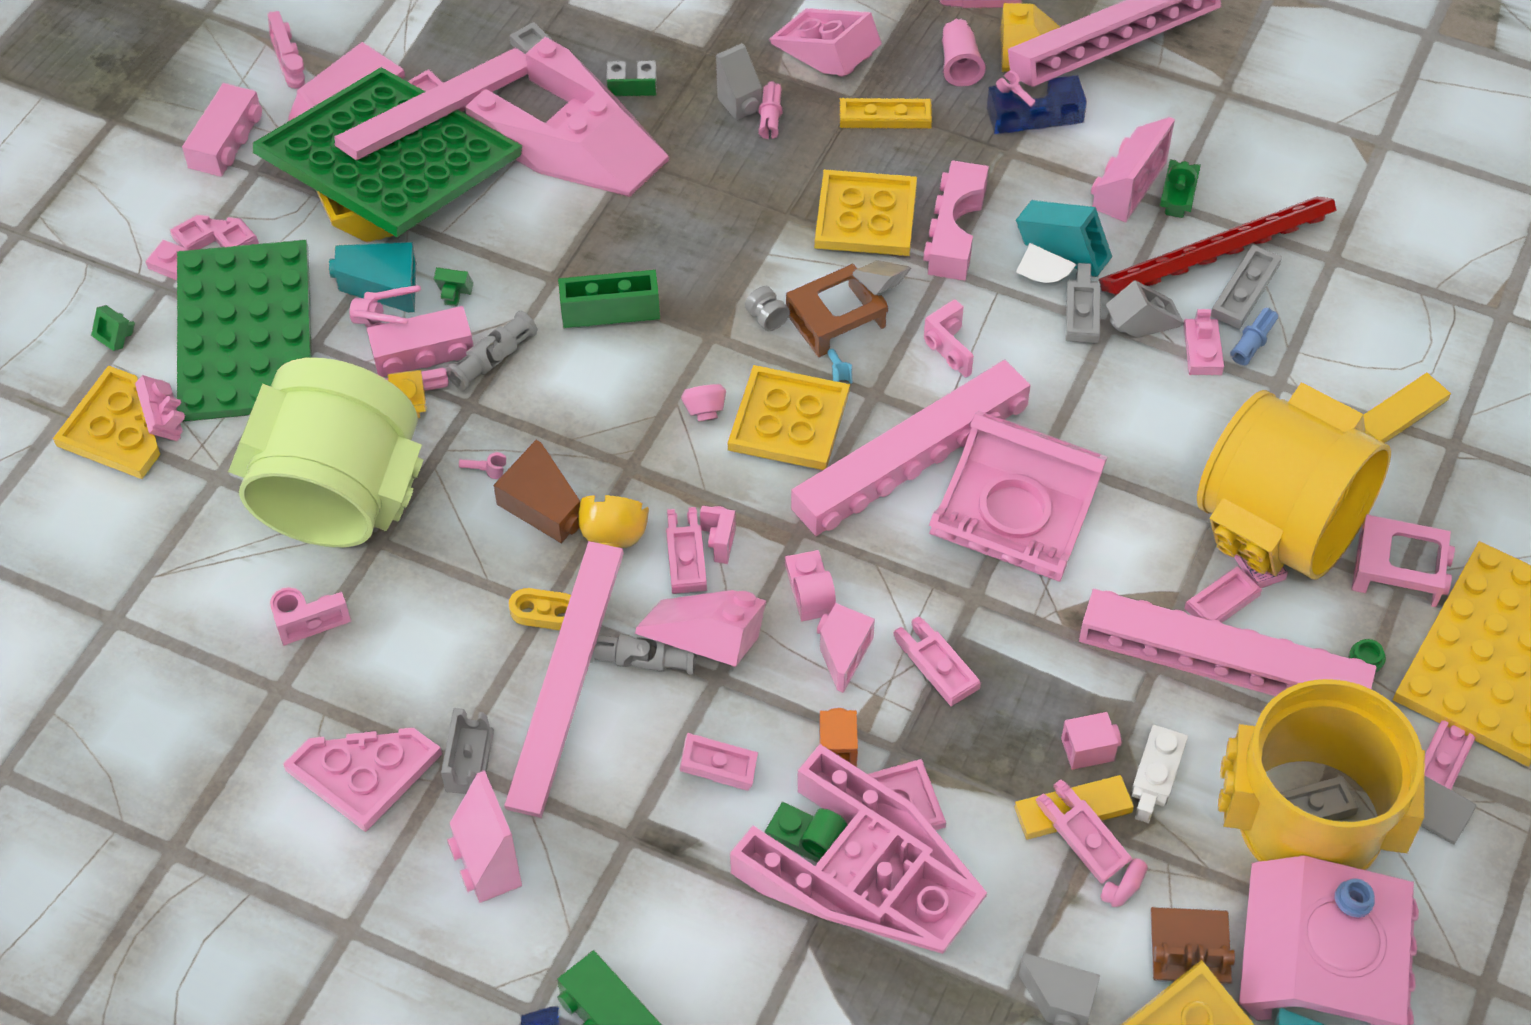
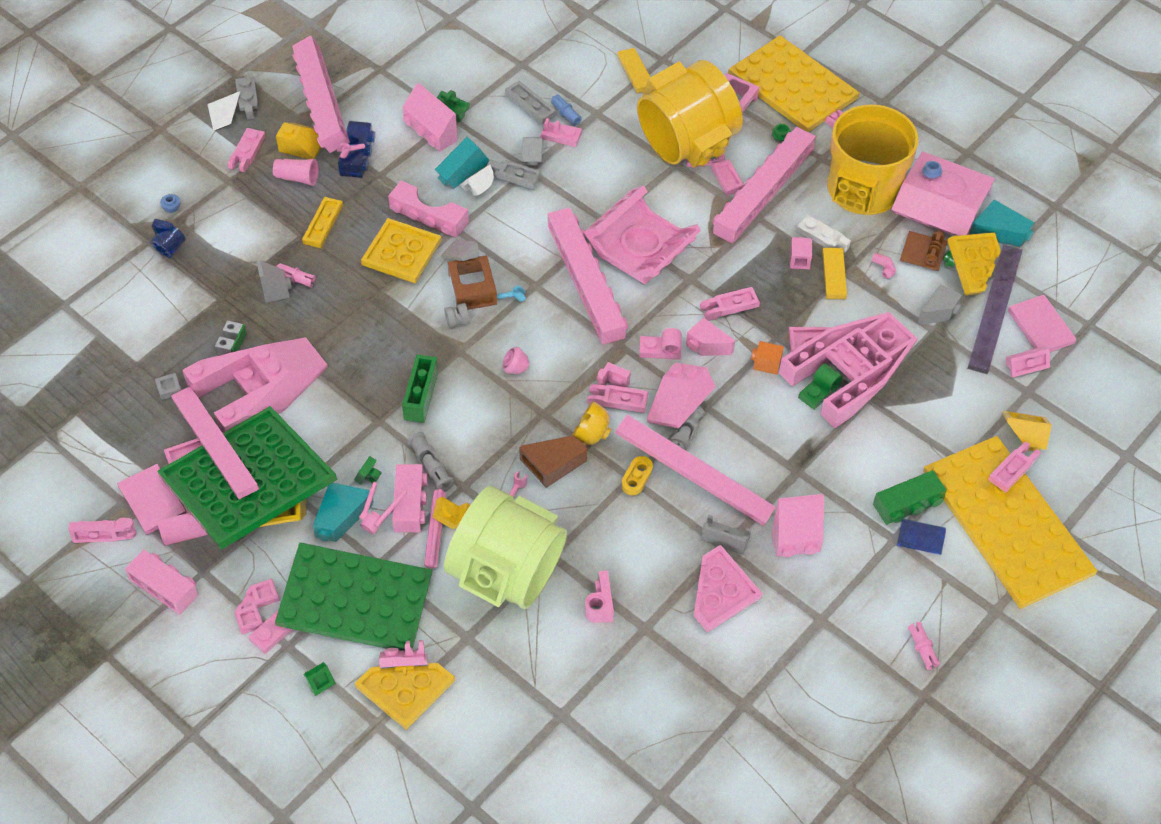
camera: 75 degrees left, 0 degrees up
bright pink plate [680,733,758,791] -> none
yellow plate [727,365,850,470] -> none
bright pink slope [770,8,882,76] -> none
bright pink bracket [924,299,974,377] -> none
bright pink hinge [1036,779,1132,884] -> none
red plate [1099,196,1337,296] -> none

